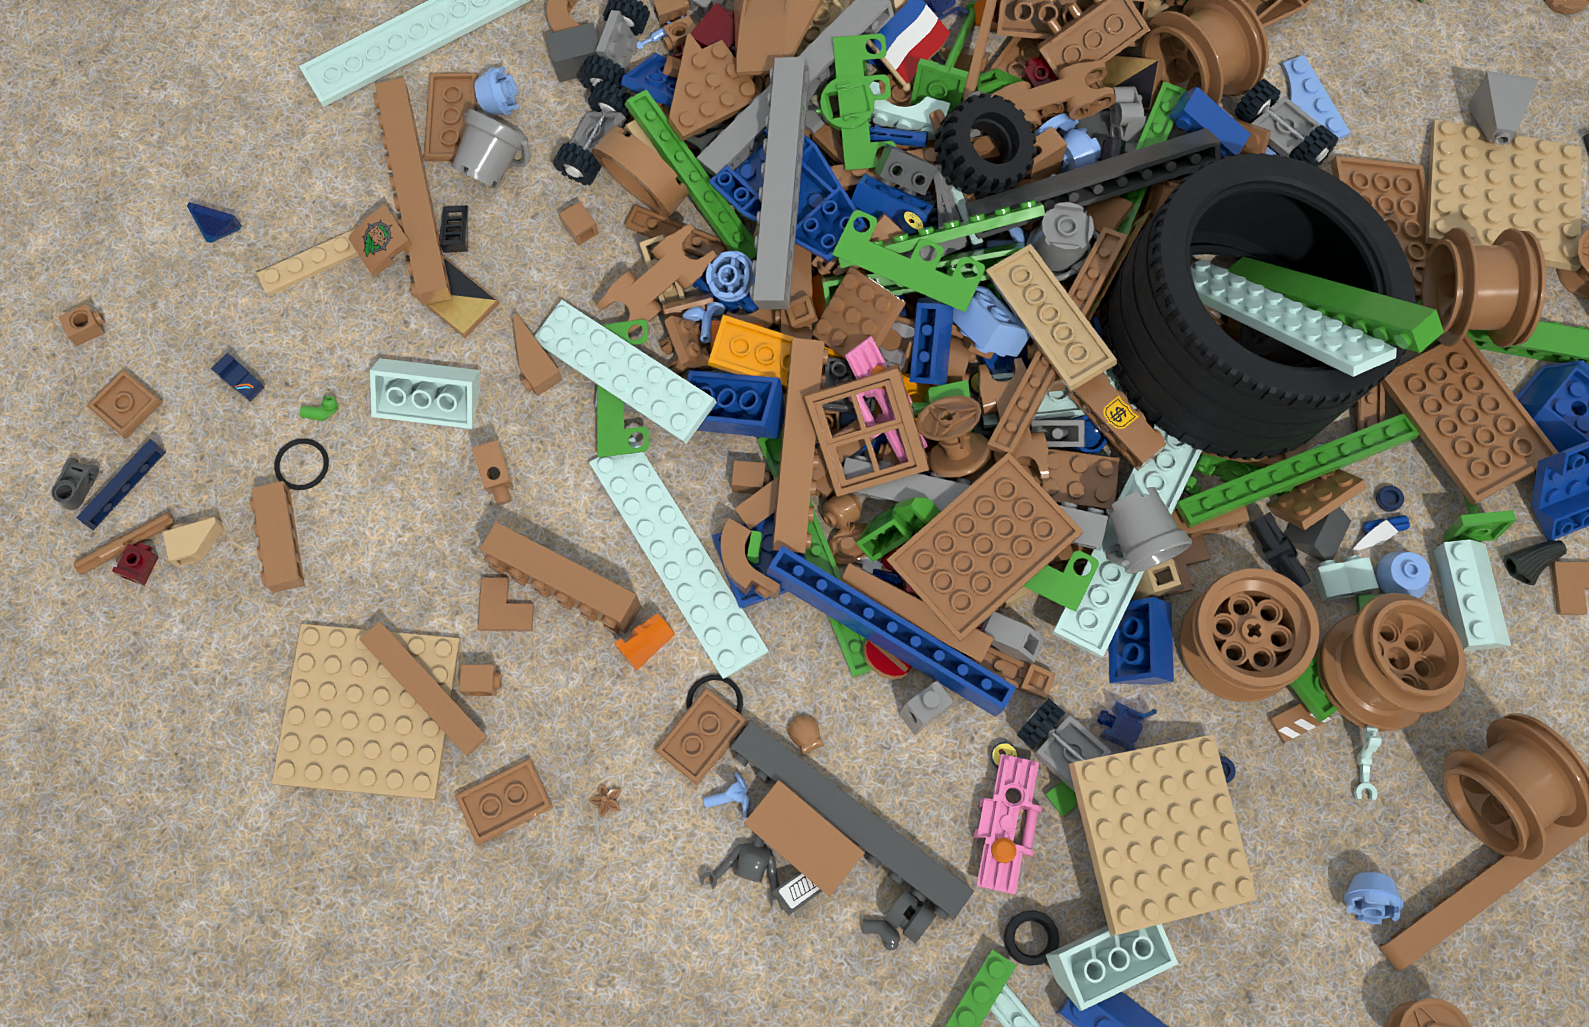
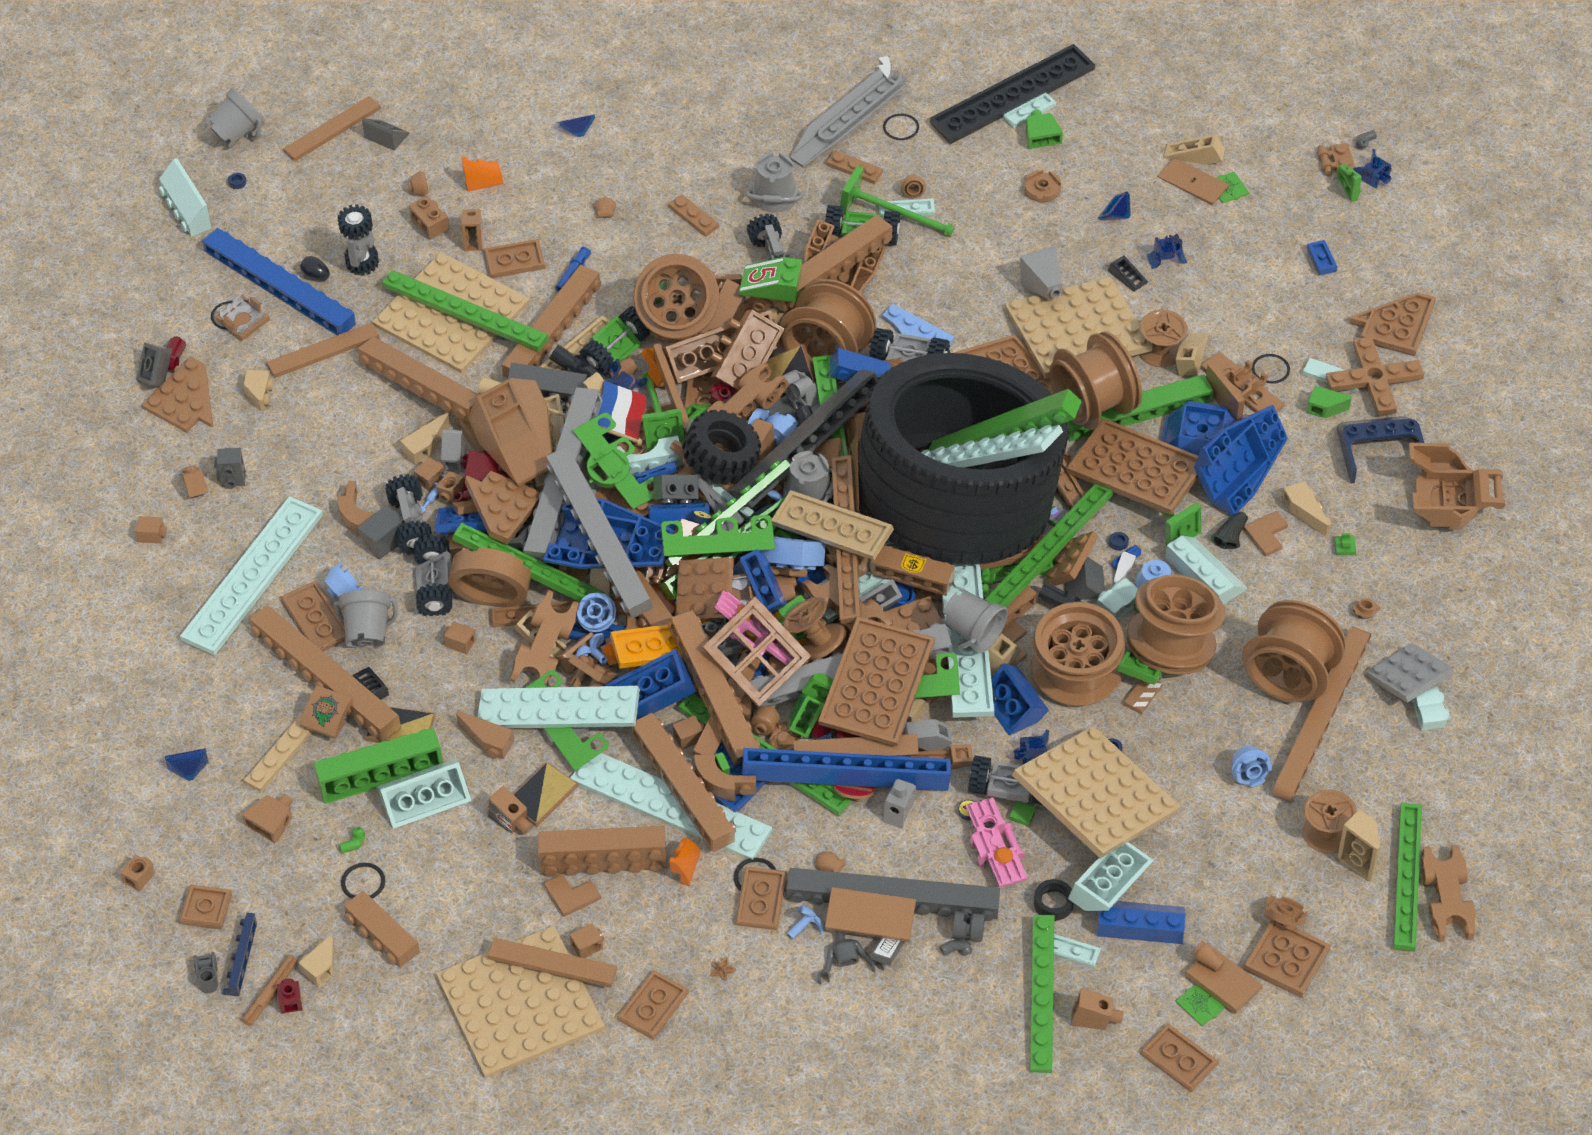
camera: 30 degrees left, 20 degrees down
dark blue leg [211,352,265,402] -> none
medium nougat plate [786,295,819,330] -> none
light aqua piece [1353,725,1382,800] -> none
none -> medium nougat torso [242,794,293,844]
none -> bright green brick [314,728,443,804]
none -> tile [513,762,578,827]
none -> medium nougat brick [631,713,736,852]
none -> tile [1049,504,1068,526]

